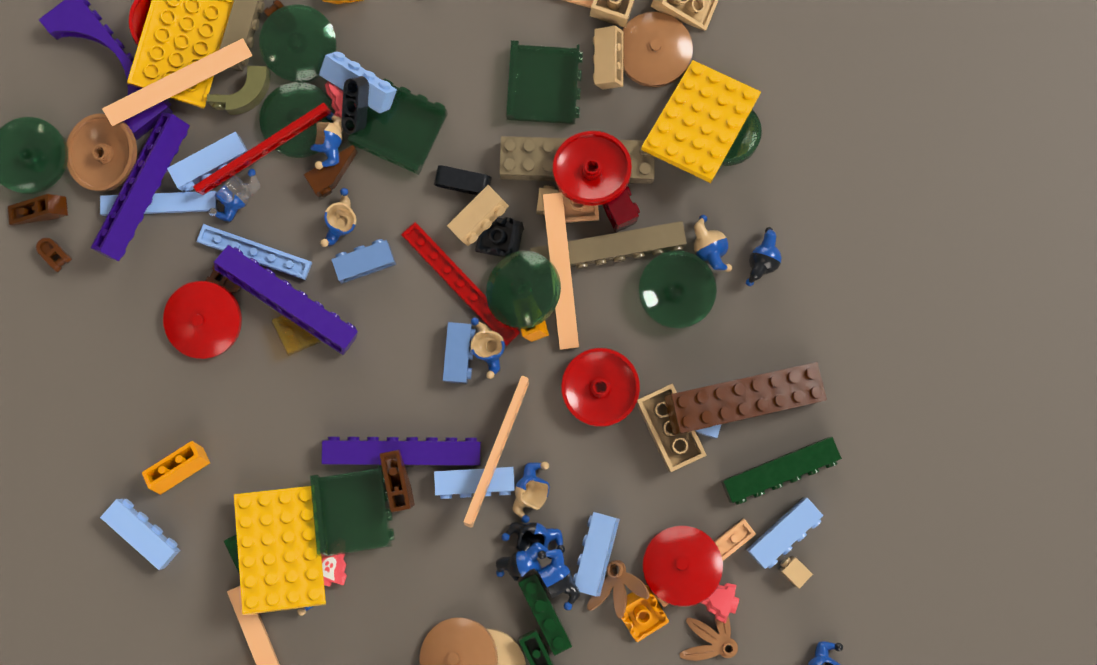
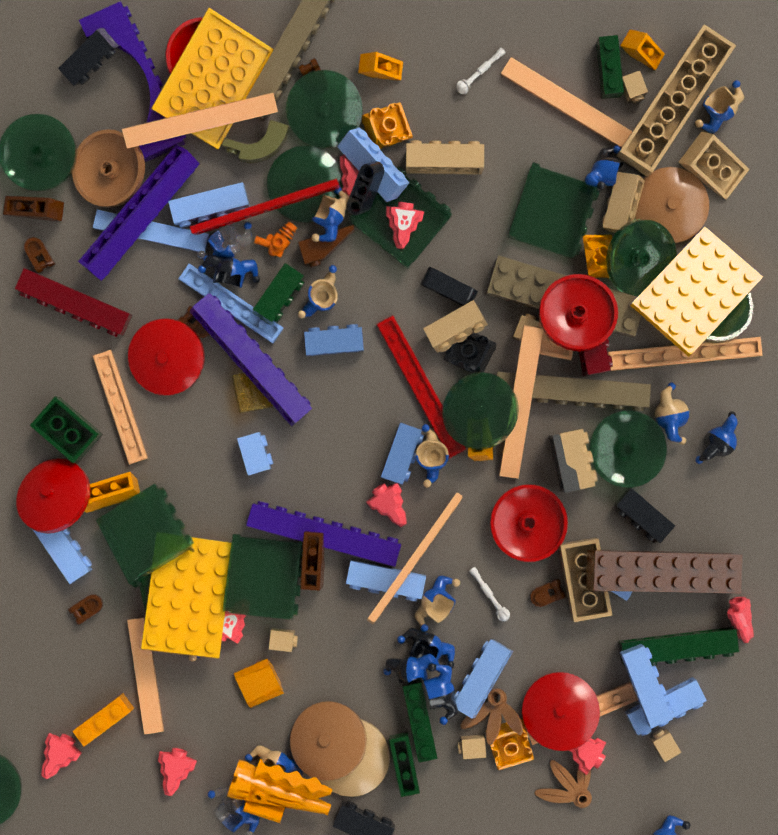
camera: 20 degrees right, 5 degrees up
none -> dark red brick [15,268,133,337]
none -> red dish [16,458,90,534]
none -> dark green brick [30,396,103,463]
none -> black brick [58,28,119,86]
none -> reddish brown plate [68,594,103,625]
none -> light nougat tile [93,350,148,465]
none -> clear green panel [96,483,195,588]
none -> black piece [198,255,260,288]
none -> light orange slope [234,659,284,708]
none -> light blue brick [237,432,274,475]
none -> dark green brick [253,263,305,326]
none -> orange piece [254,221,297,258]
none -> tan brick [269,628,298,652]
none -> light orange slope [362,102,413,149]
none -> coral rock [366,483,407,527]
none -> coral rock [386,202,424,249]
none -> tan brick [406,140,484,175]
none -> tan brick [458,735,486,759]
none -> white piece [469,567,510,621]
none -> reddish brown plate [530,579,567,607]
none -> piece [549,429,598,493]
none -> light orange slope [583,235,623,279]
none -> blue piece [585,145,623,190]
none -> clear green dish [606,219,677,297]
none -> light nougat tile [608,337,763,371]
none -> black brick [614,488,676,543]
none -> light blue brick [620,644,674,728]
none -> coral rock [727,597,754,643]

